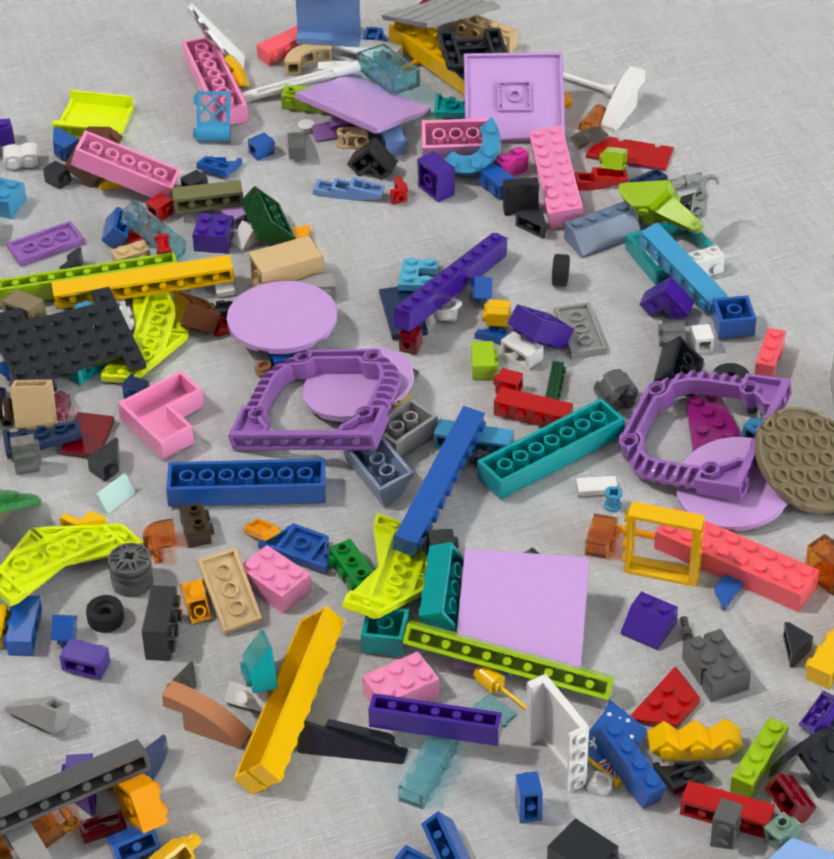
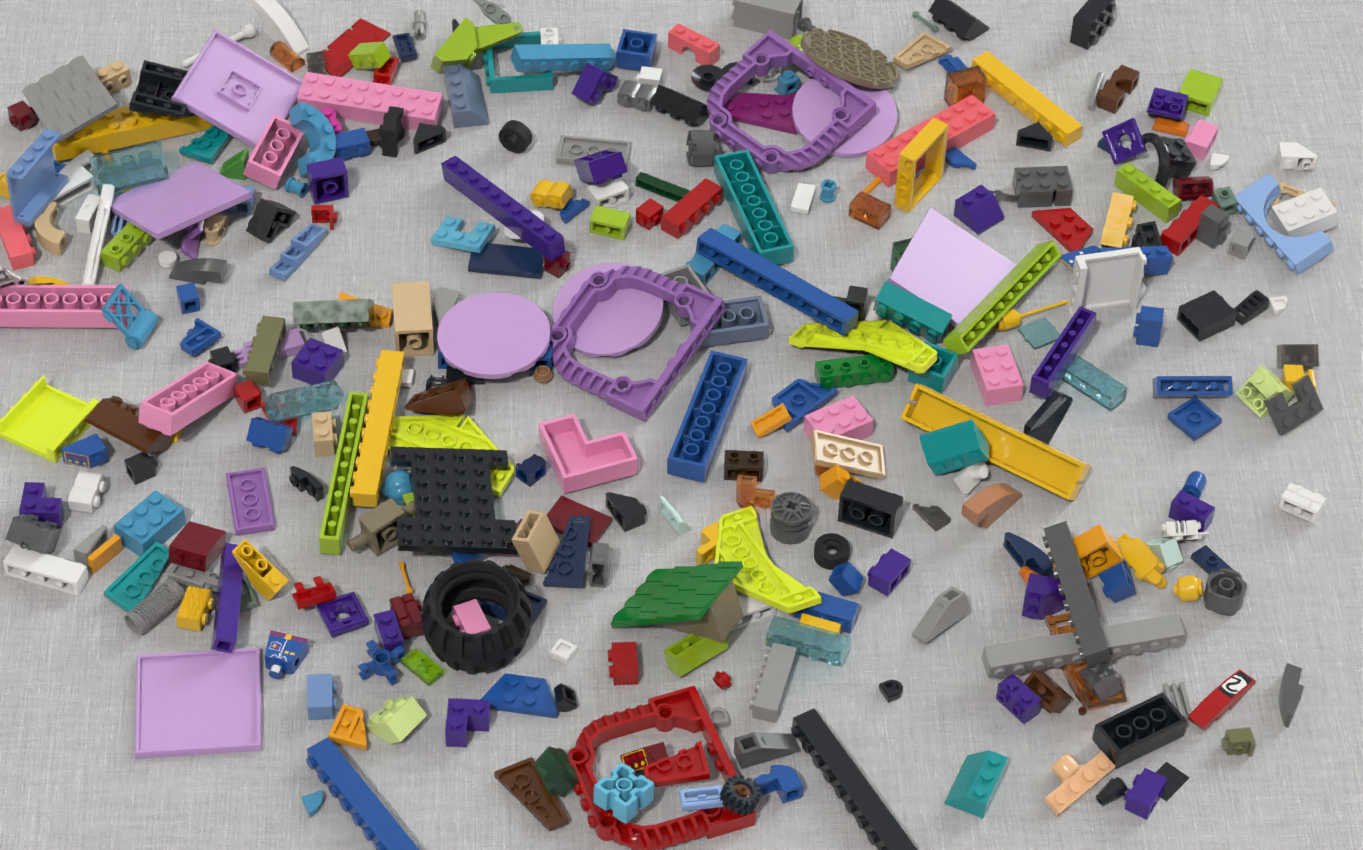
camera: 75 degrees left, 5 degrees up
red bush [154,234,172,254] -> none
blue brick [470,276,492,304] -> none

